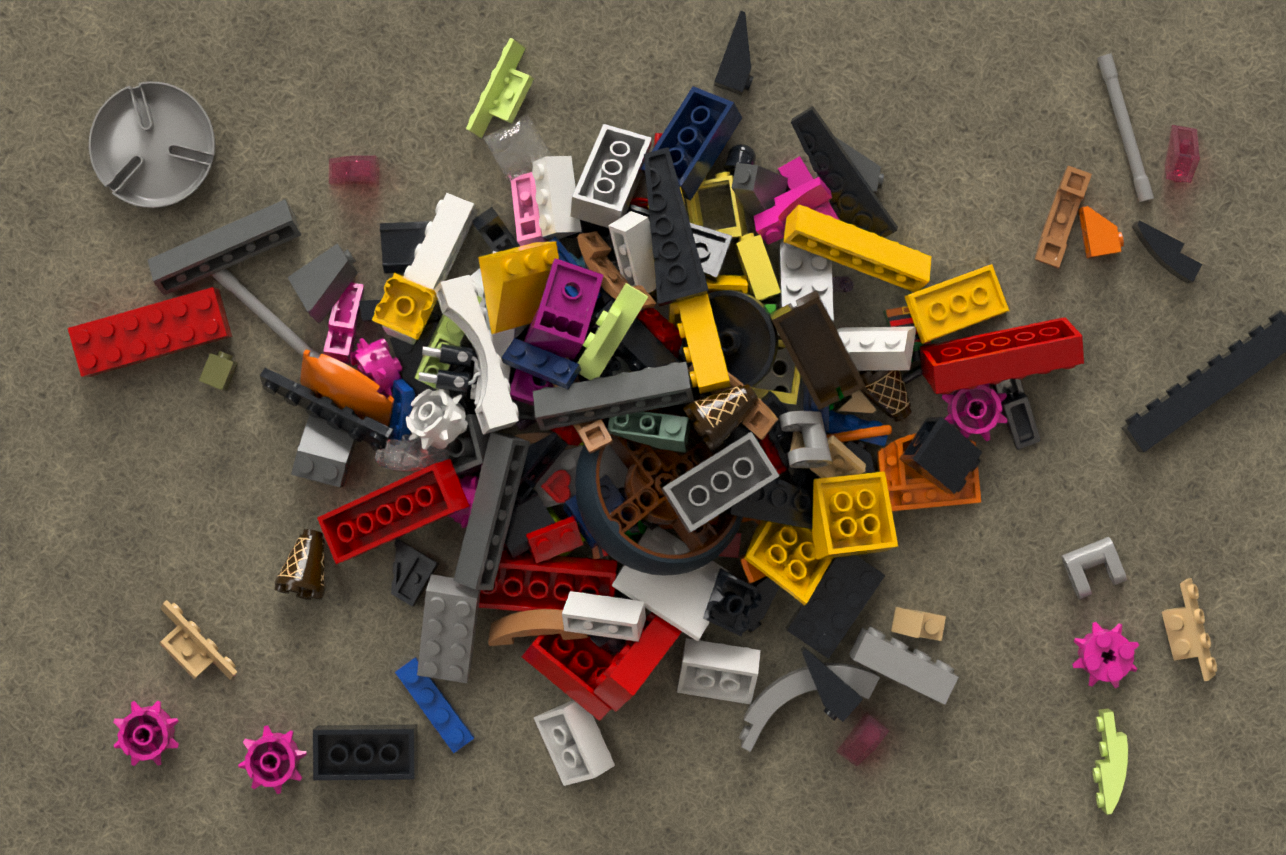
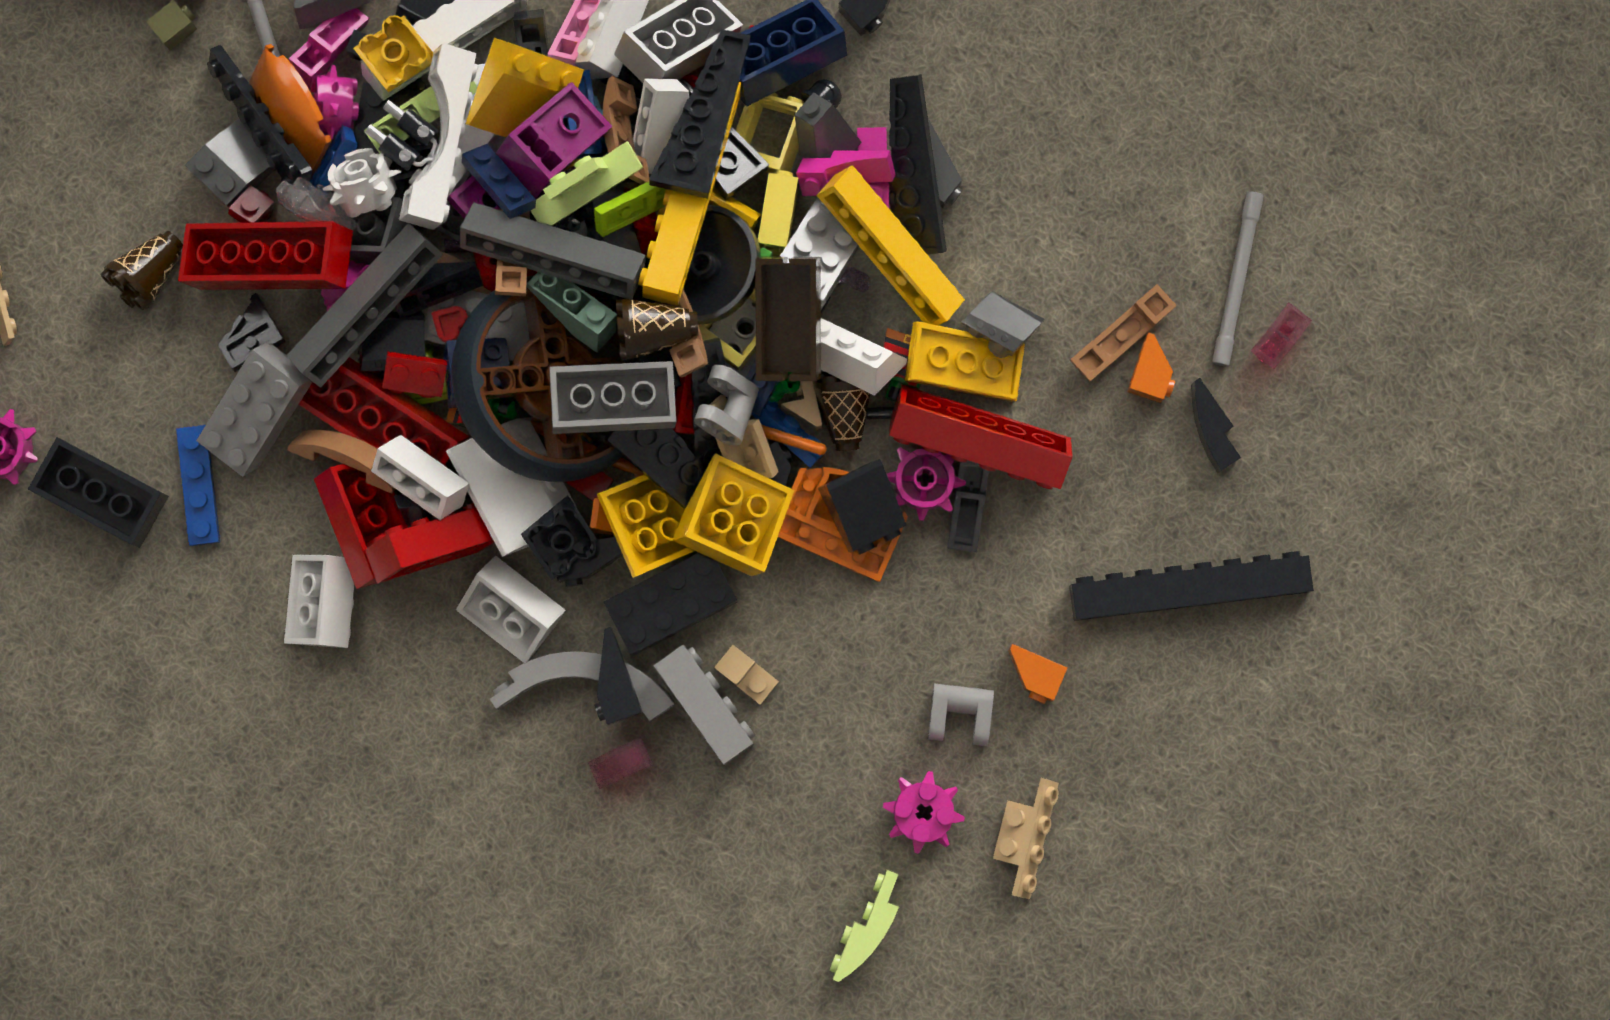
camera: 30 degrees right, 5 degrees down
none -> bracket [228,185,274,223]
none -> lime hinge [594,181,666,237]
none -> slope [962,291,1045,358]
none -> orange slope [1008,644,1068,704]

